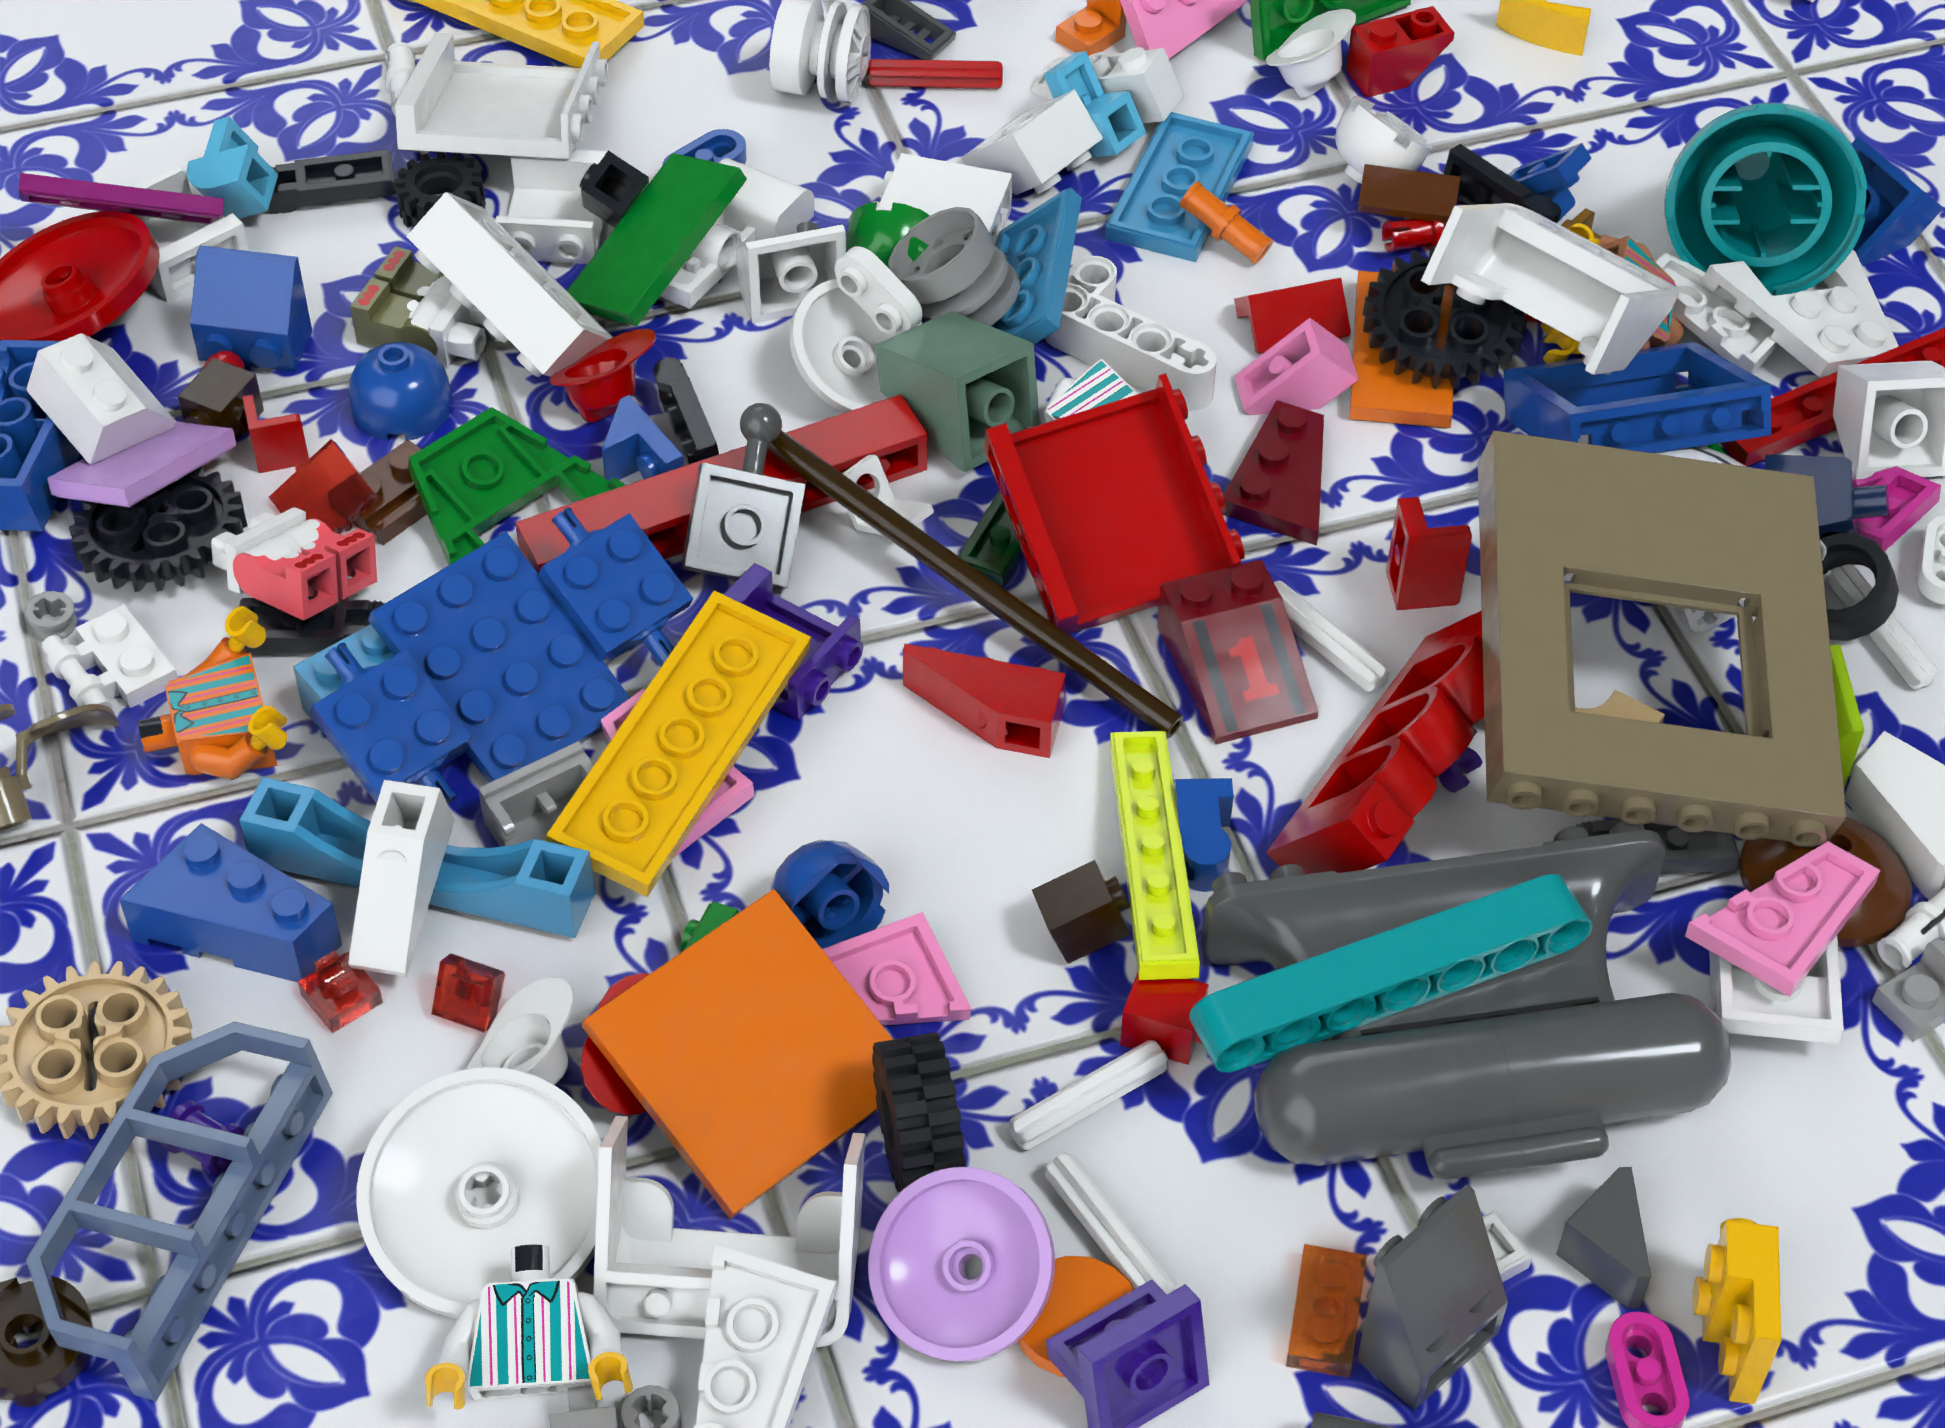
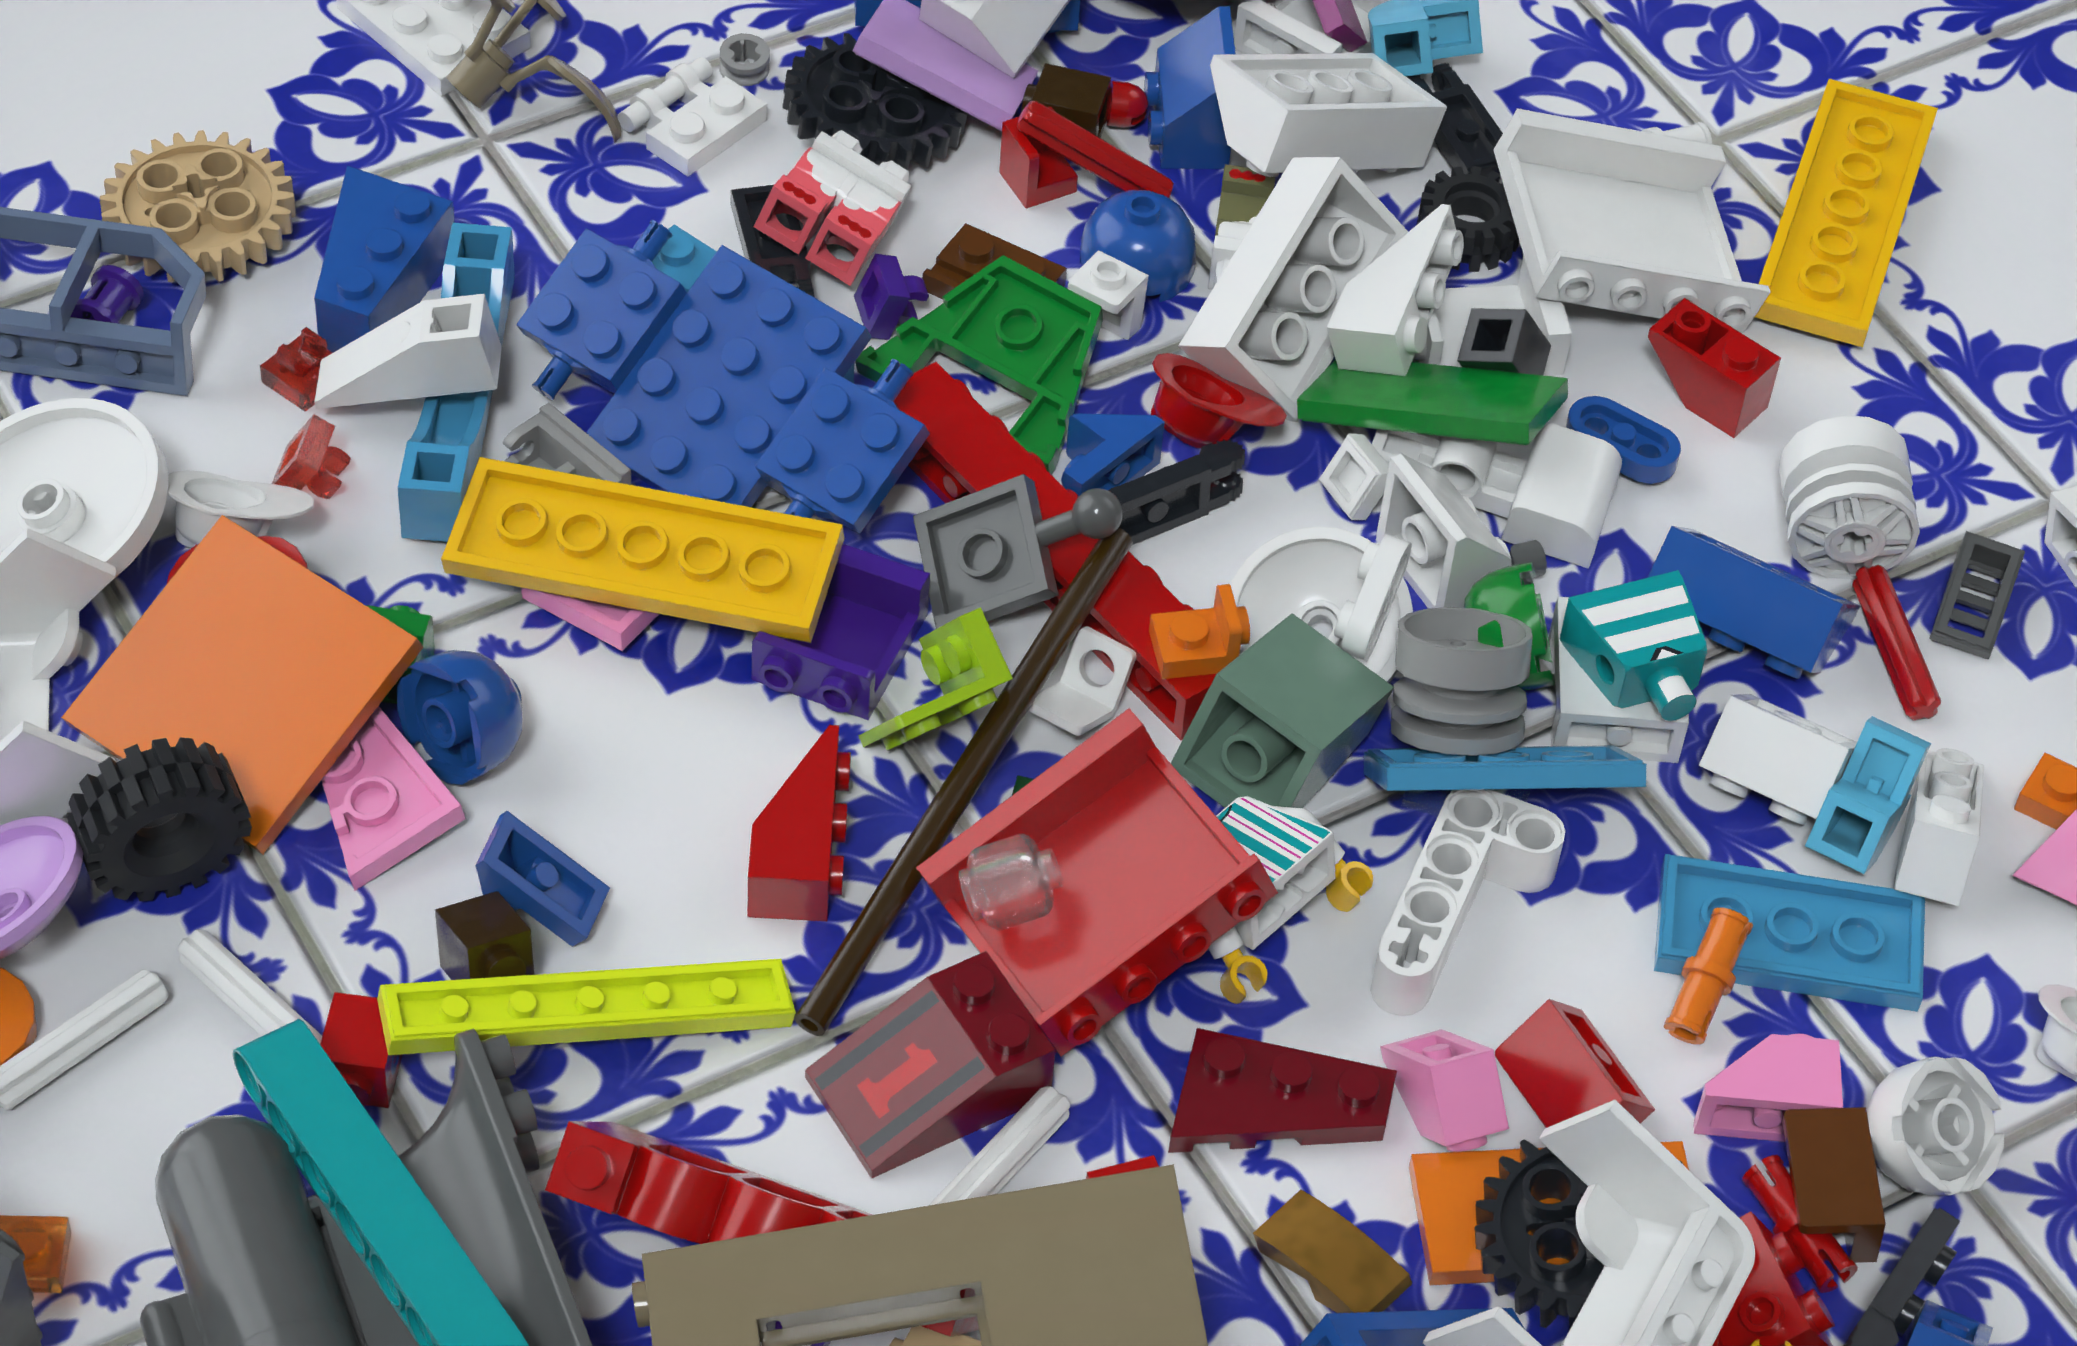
camera: 75 degrees right, 0 degrees up
torso [137,606,287,780] -> none
clear red piece [269,439,380,534] -> none
blue leg [1174,778,1234,892] -> none
none -> blue slope [475,811,610,947]
none -> dark purple tile [854,254,929,340]
none -> lime bracket [858,607,1013,750]
none -> clear head [959,833,1063,930]
none -> red axle [1017,101,1174,197]
none -> white bracket [1068,250,1149,340]
none -> orange bracket [1149,584,1250,679]
none -> white slope [1210,53,1447,177]
none -> pearl gold slope [1253,1190,1412,1313]
none -> white tile [1319,433,1389,520]
none -> white slope [1327,204,1464,376]
none -> teal torso [1559,570,1707,721]
none -> red slope [1648,298,1781,438]
none -> blue slope [1648,526,1860,679]
none -> bright pink slope [1693,1034,1843,1142]

